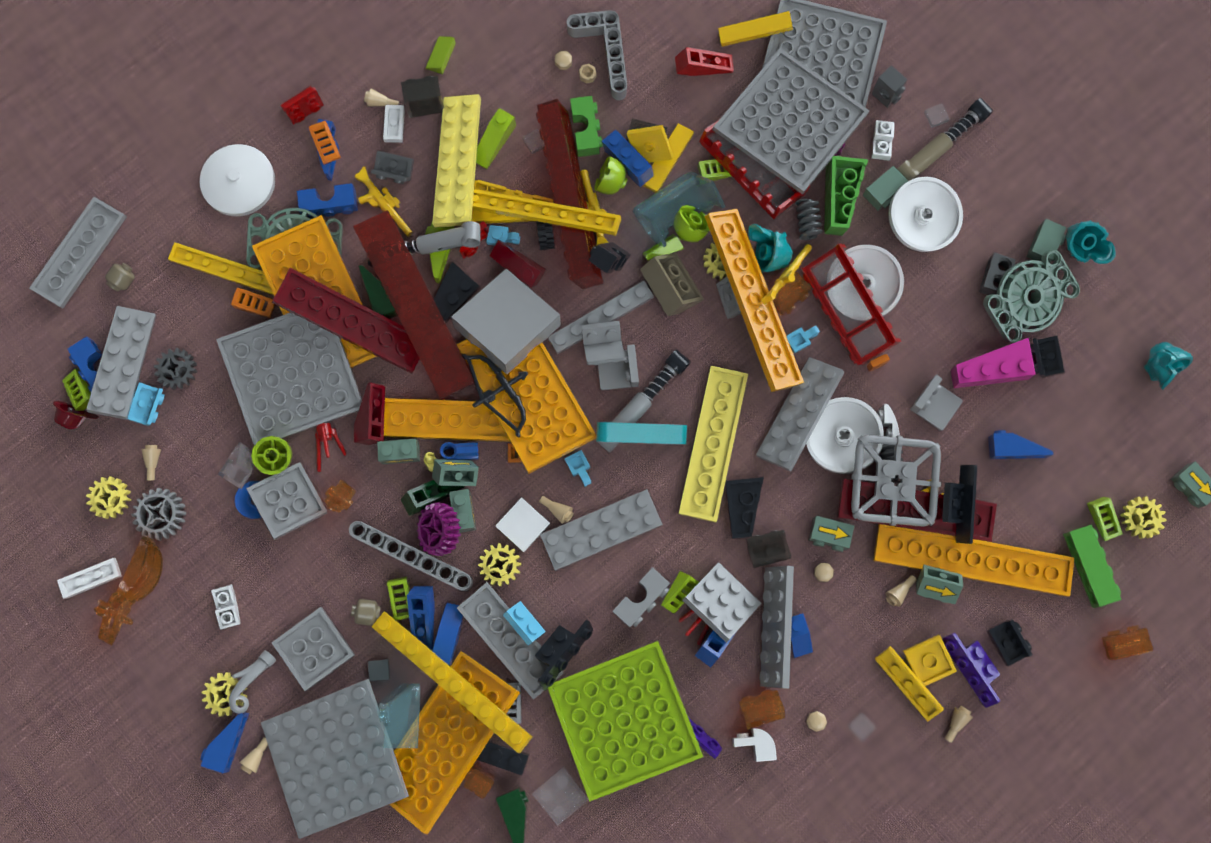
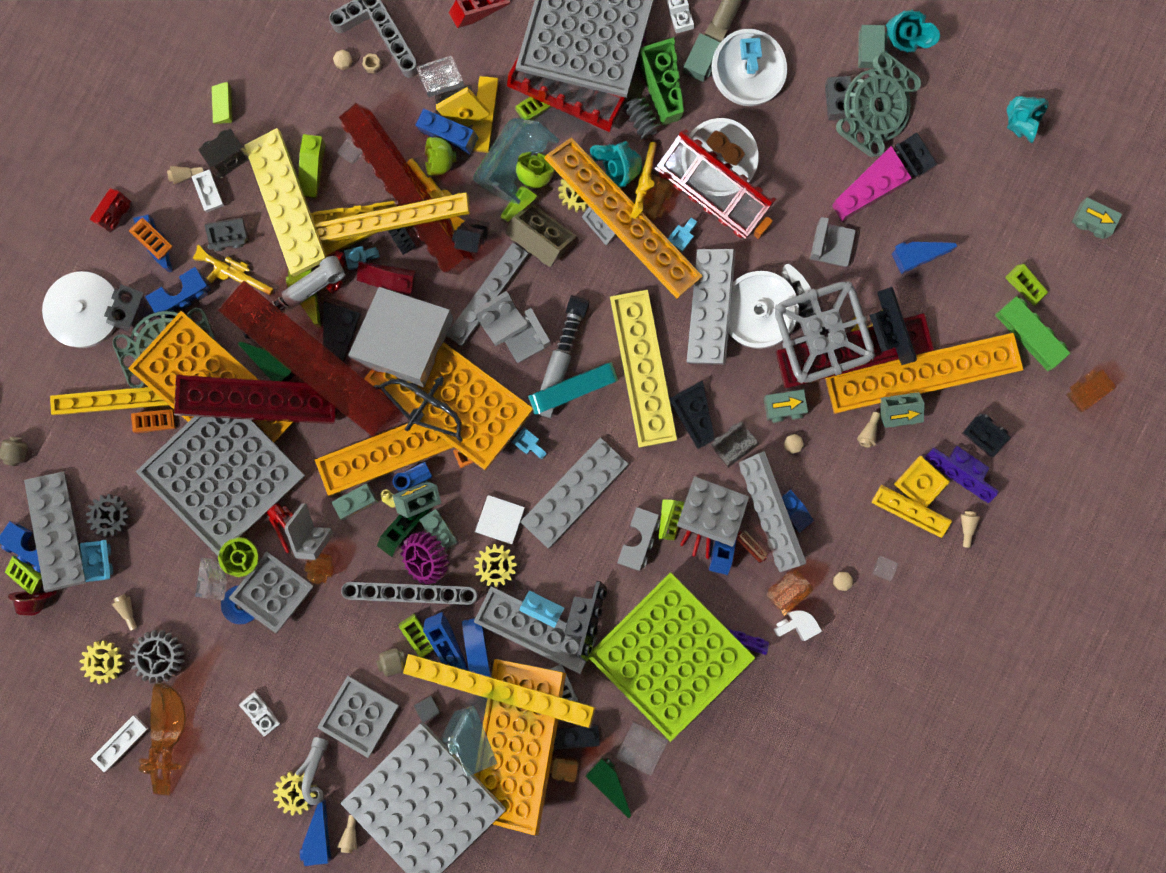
camera: 20 degrees left, 5 degrees up
dark red slope [354,382,385,445] -> none
tan cone [539,496,574,524] -> none
bright green arch [570,96,603,157] -> none
light yellow gear [1121,496,1167,539] -> none
none -> dark grey brick [104,284,143,331]
none -> light grey bracket [285,503,333,560]
none -> clear plate [416,56,464,98]
none -> reddish brown brick [706,130,746,166]
none -> clear red piece [736,529,768,563]
none -> medium azure plate [740,38,762,74]

